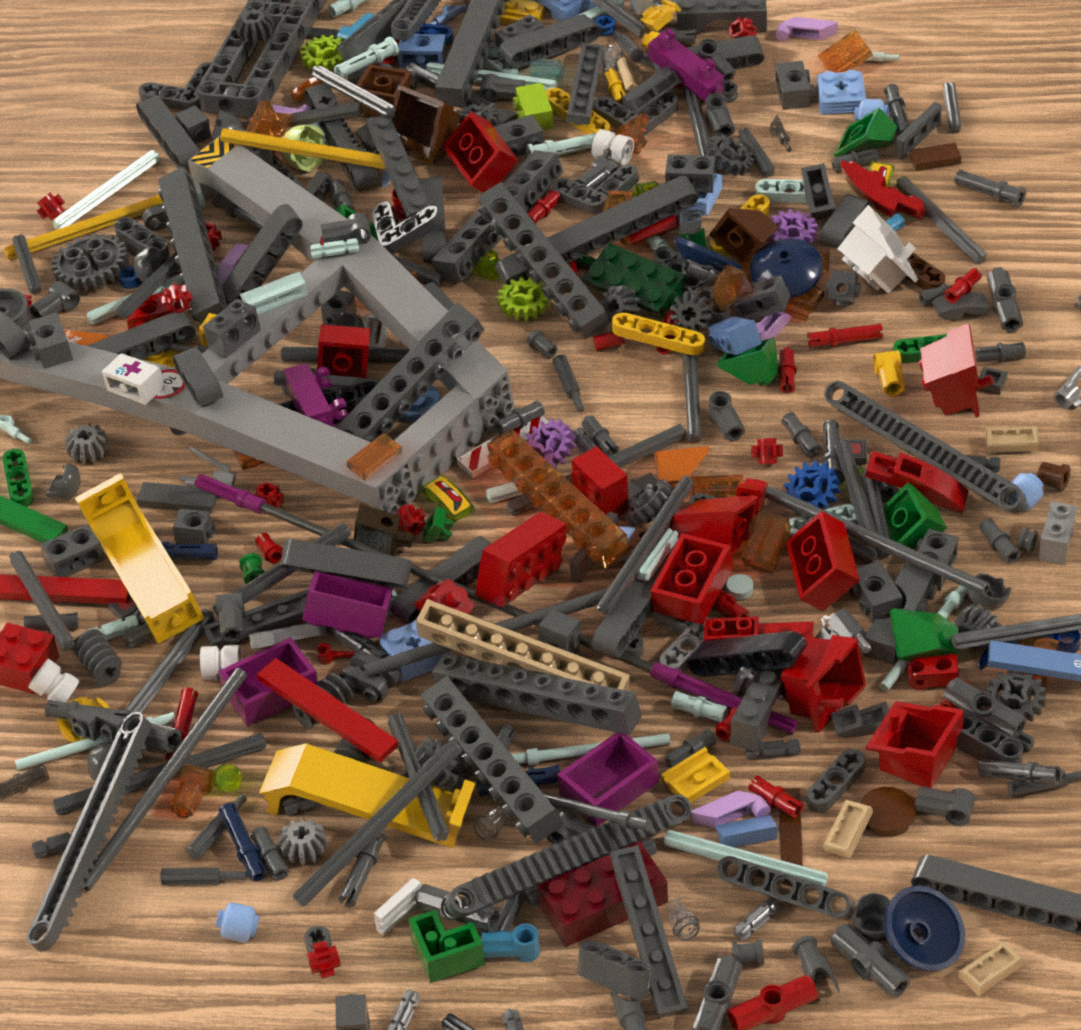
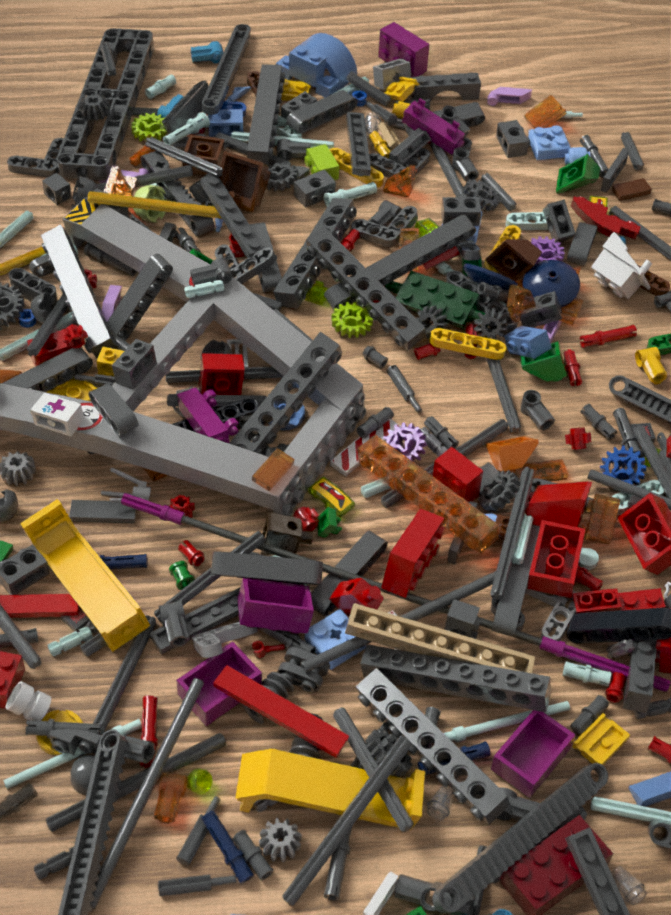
camera: 15 degrees left, 5 degrees up
dark grey piece [71,629,122,686] -> none
dark grey beam [136,95,200,170] -> none
dark grey brick [173,508,215,544] -> none
white wheel [200,645,242,681] -> none
light aqua piece [240,272,308,315] -> none
dark grey brick [321,290,357,325] -> none
red brick [442,111,519,193] -> none
clear light blue brick [529,58,564,83] -> none
dark grey bar [542,792,652,831] -> none
white wheel [591,129,634,166] -> none
lavender piece [691,790,771,828] -> none
red gear [728,17,757,39] -> none
red leg [736,478,768,515] -> none
clear smoke hand [769,115,792,152] -> none
dark grey brick [825,270,861,307] -> none
dark grey axle [831,148,879,173] -> none

